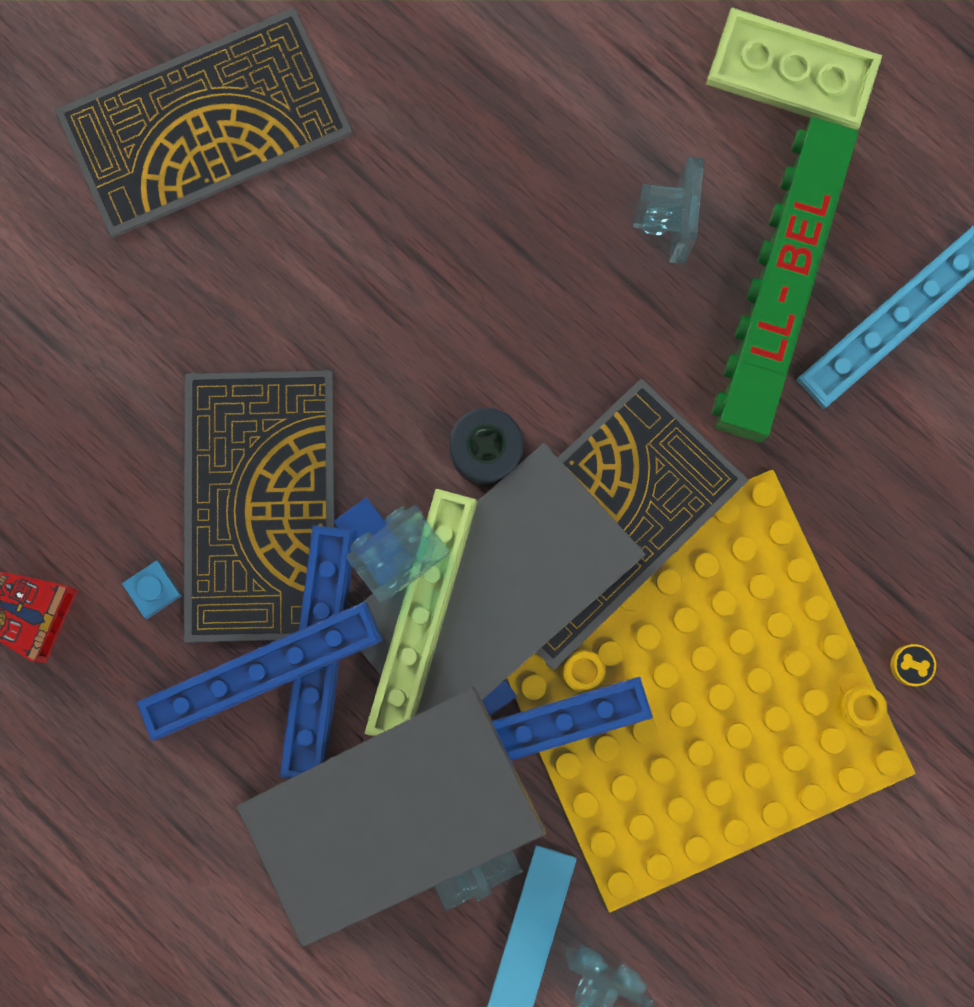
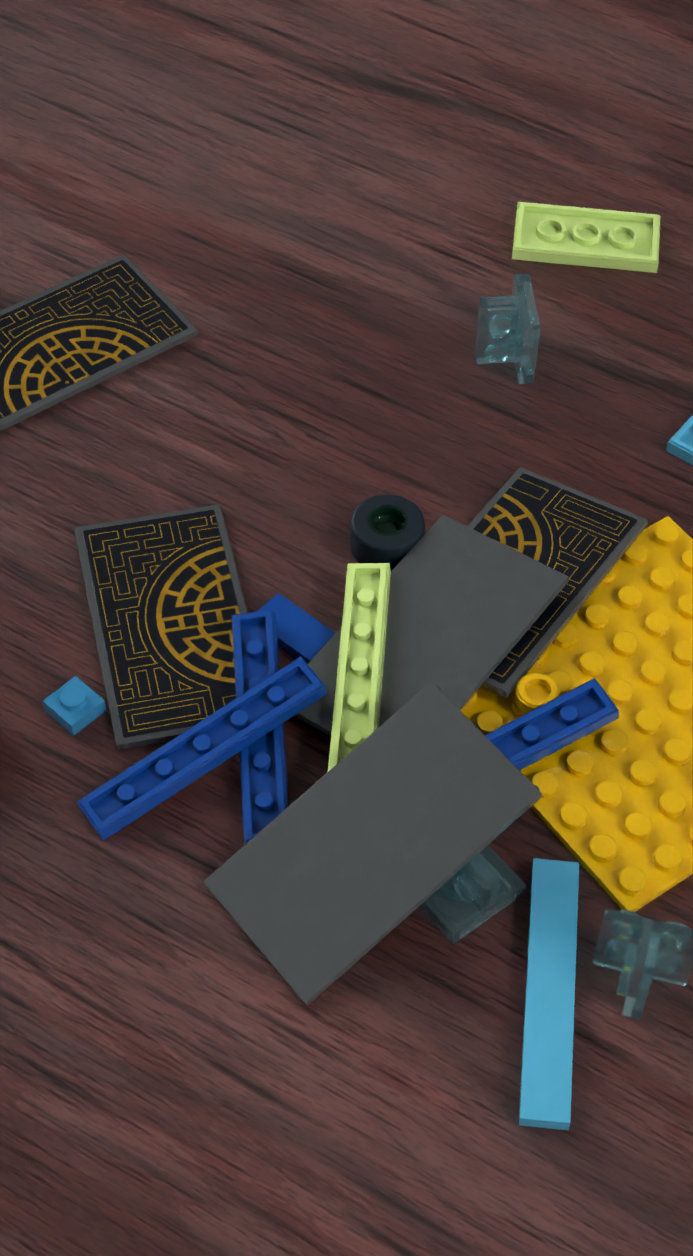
camera: 10 degrees left, 30 degrees down
clear light blue bracket [345,505,450,605] -> none
green brick [711,117,859,443] -> none

